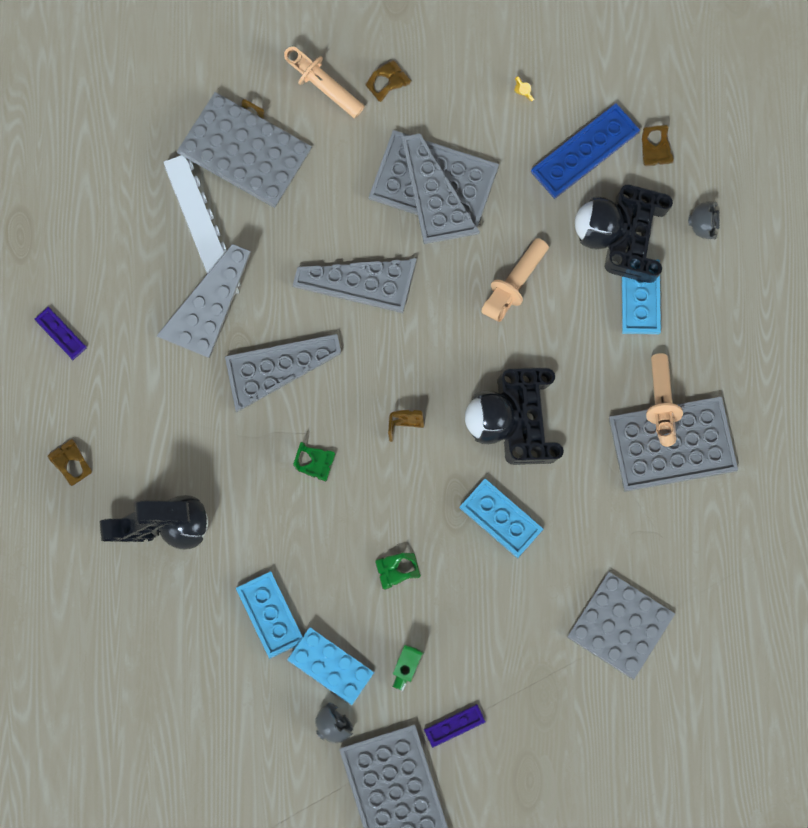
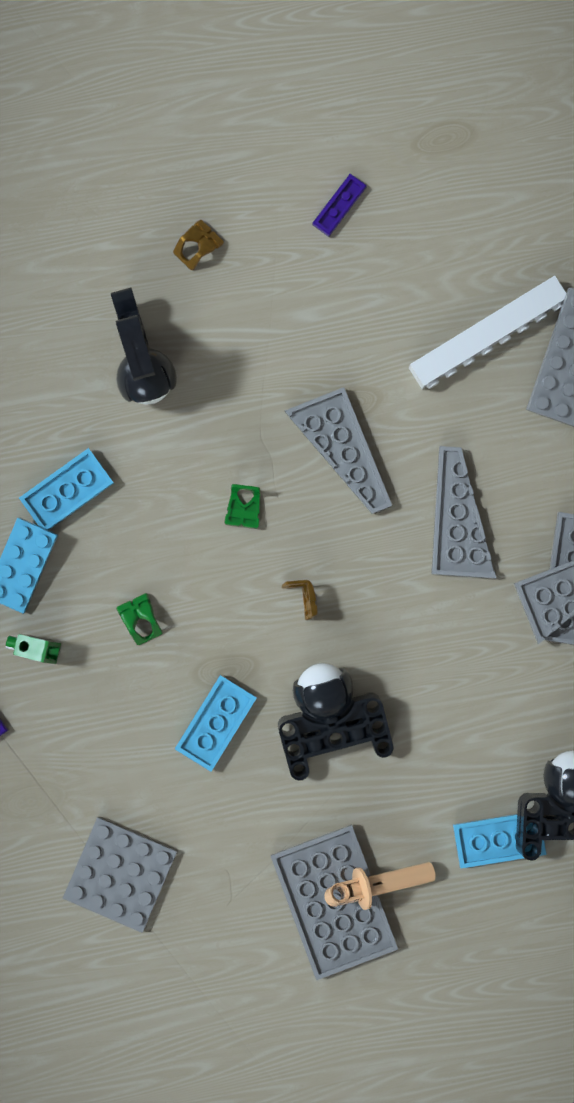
camera: 80 degrees right, 10 degrees up
light grey wing [157,244,251,358] -> none
light nougat piece [482,238,549,322] -> none

